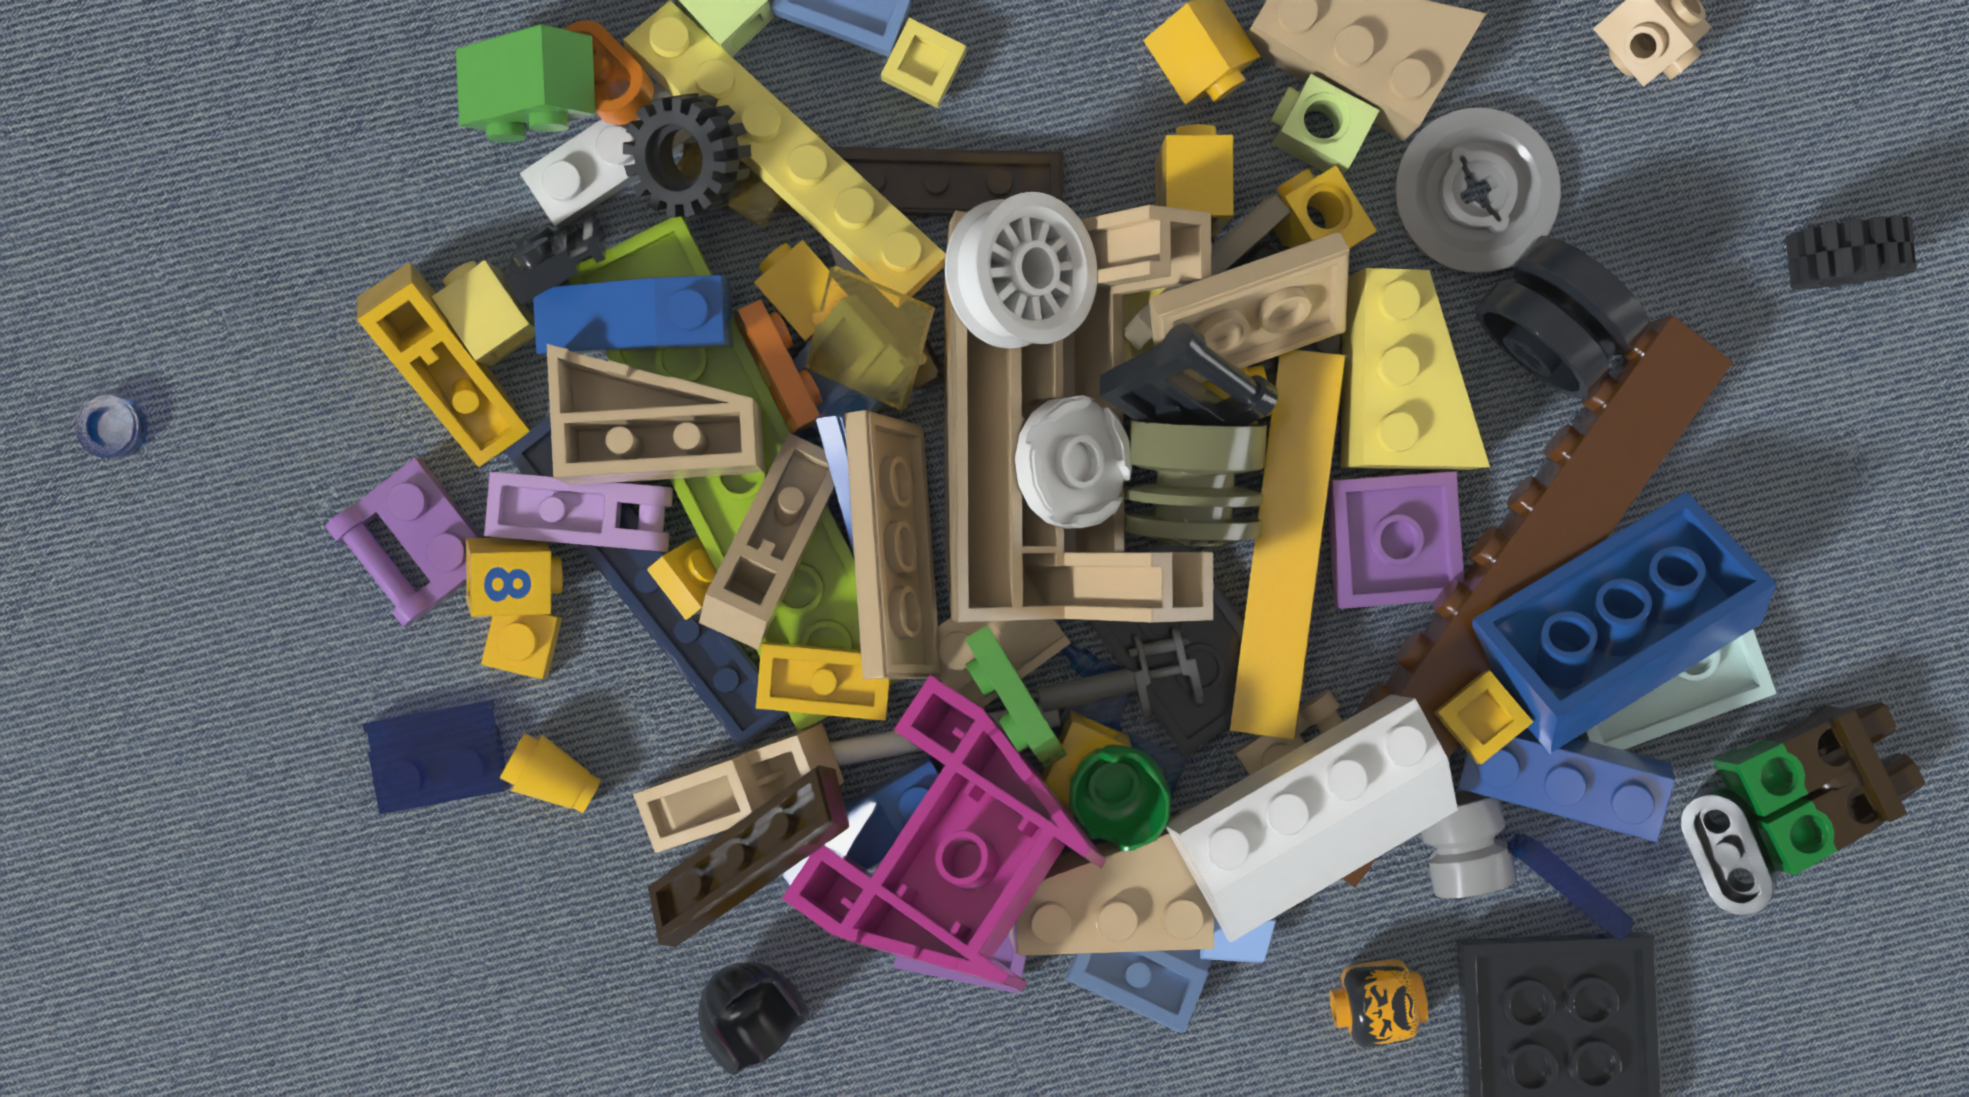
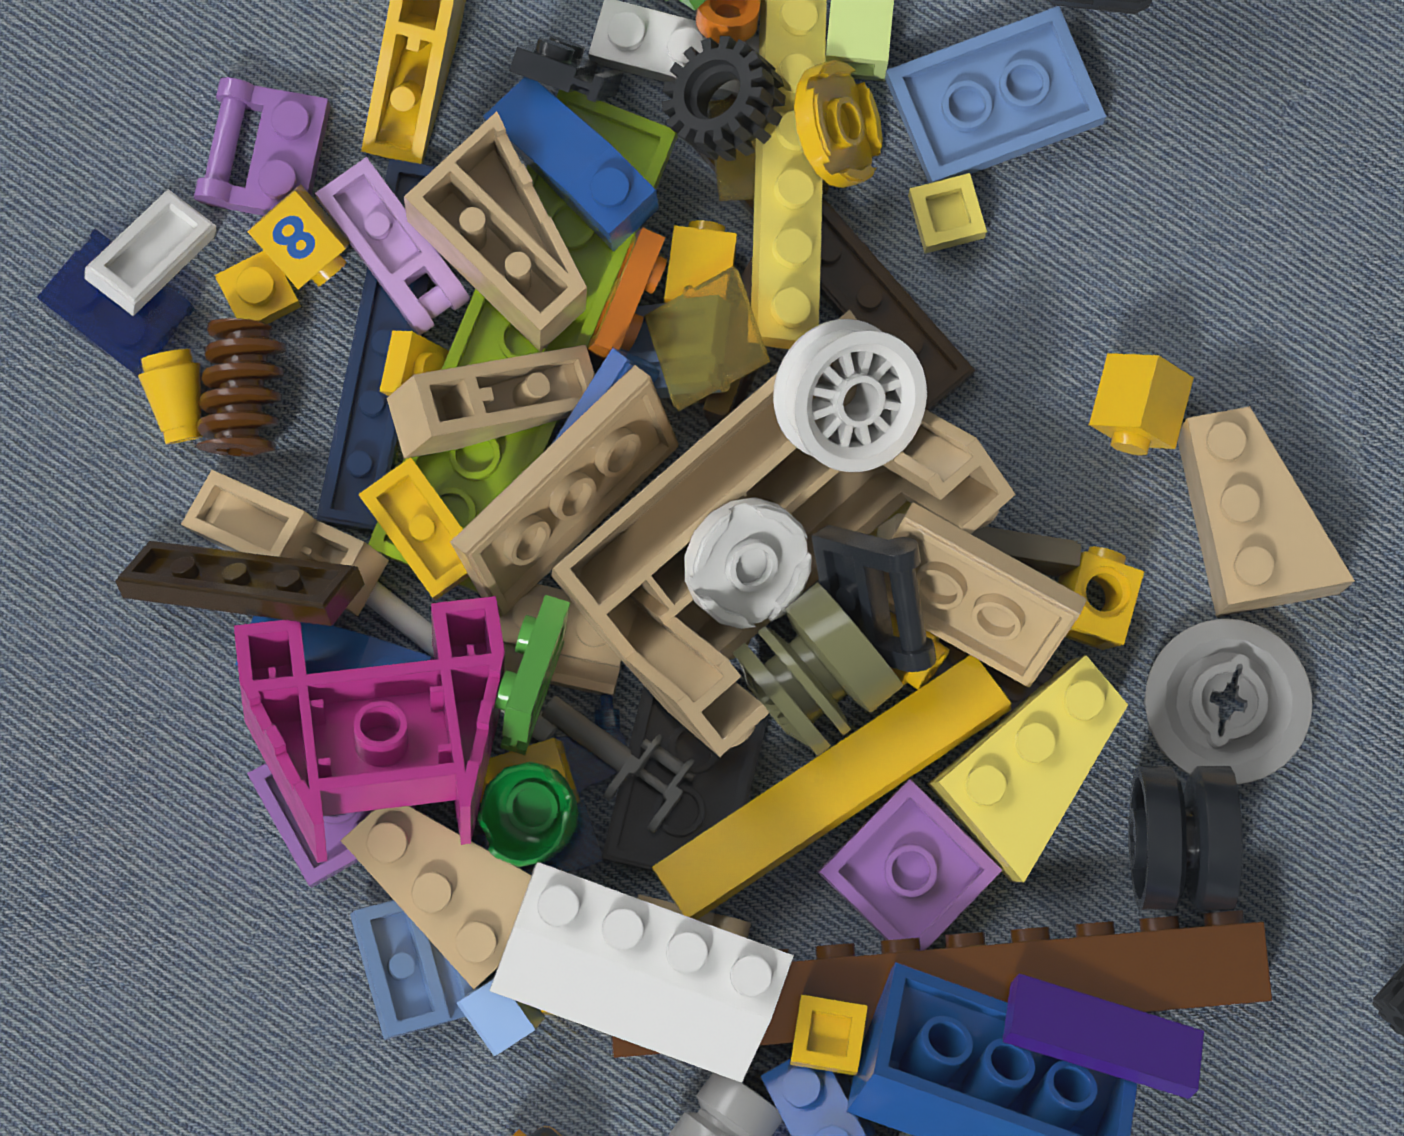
camera: 50 degrees right, 10 degrees down
light yellow brick [432,260,535,367] -> none
black hair [698,962,810,1075] -> none
yellow brick [1155,124,1233,236] -> none
yellowish green brick [1270,74,1380,175] -> none
none -> white tile [85,189,216,316]
none -> reddish brown piece [195,318,287,457]
none -> yellow tile [794,60,883,188]
none -> dark purple tile [1002,974,1204,1099]

